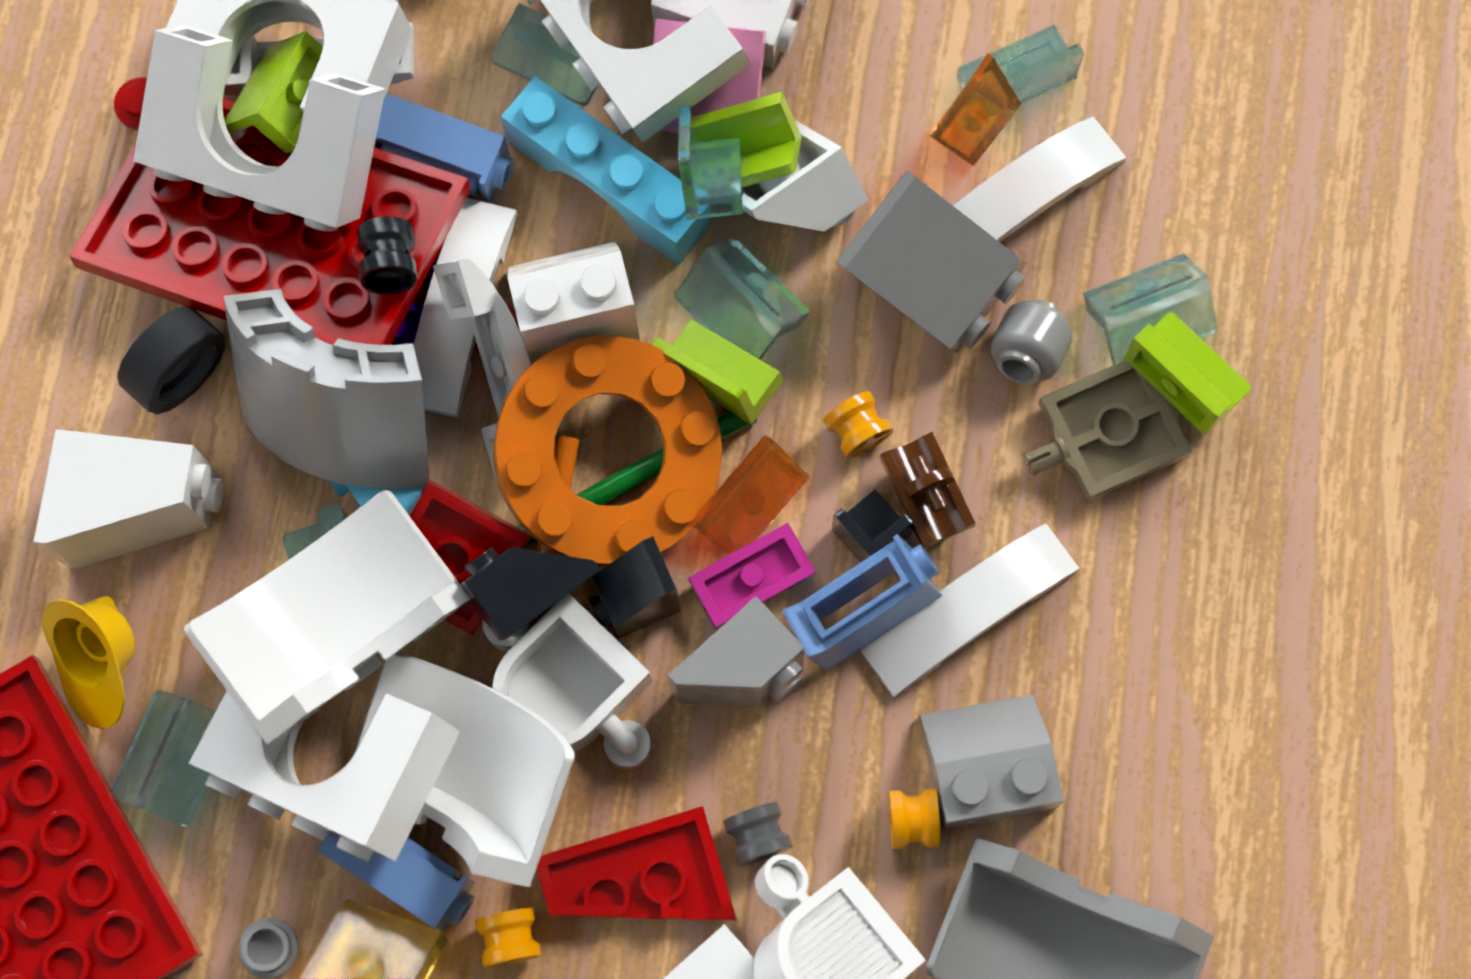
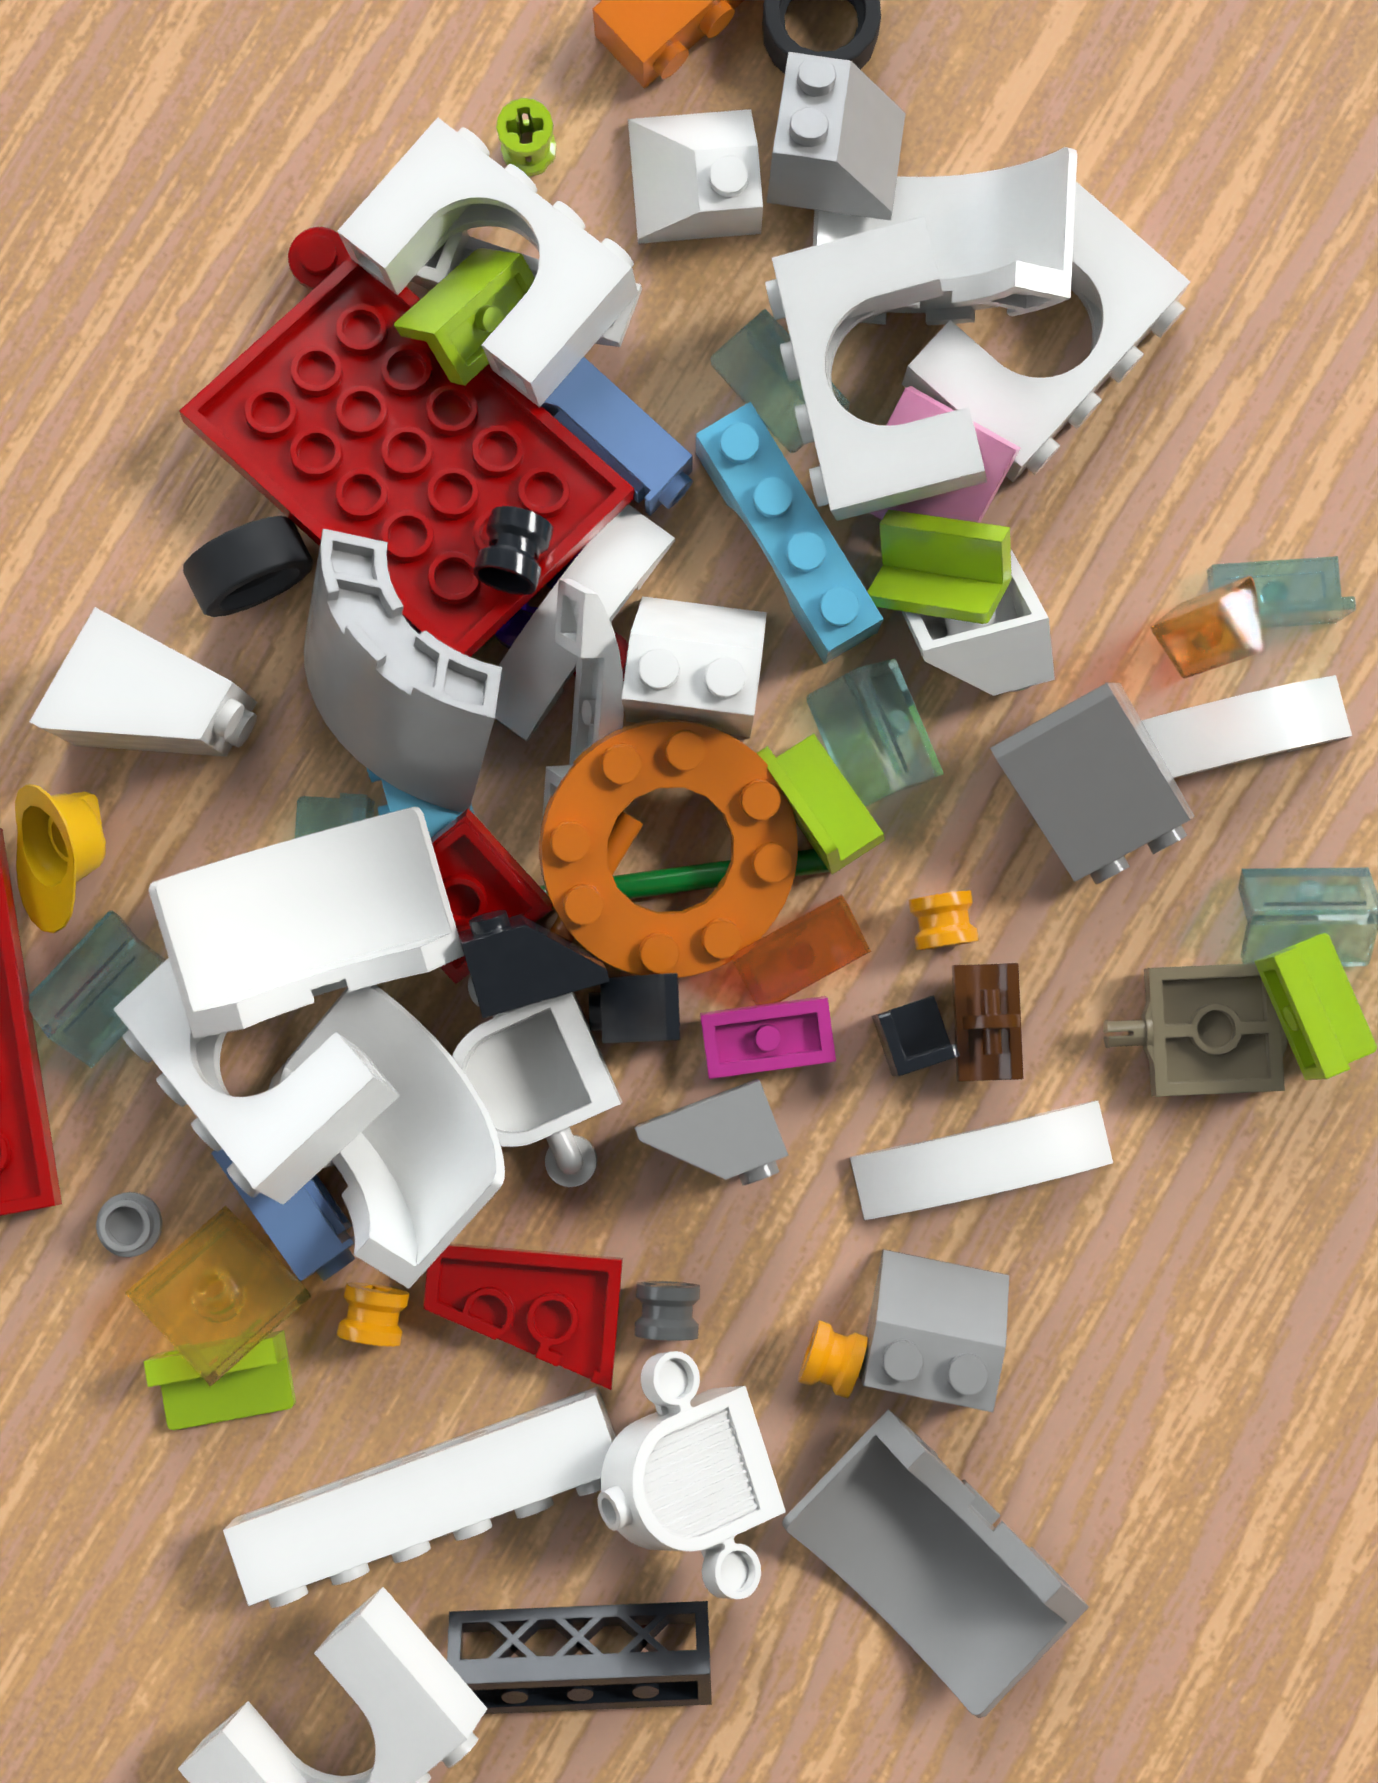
camera: 20 degrees right, 10 degrees up
white arch [133,24,386,231] -> none
clear light blue panel [678,105,744,220] -> none
medium blue window [782,534,942,671] -> none
light grey head [991,300,1072,385] -> none

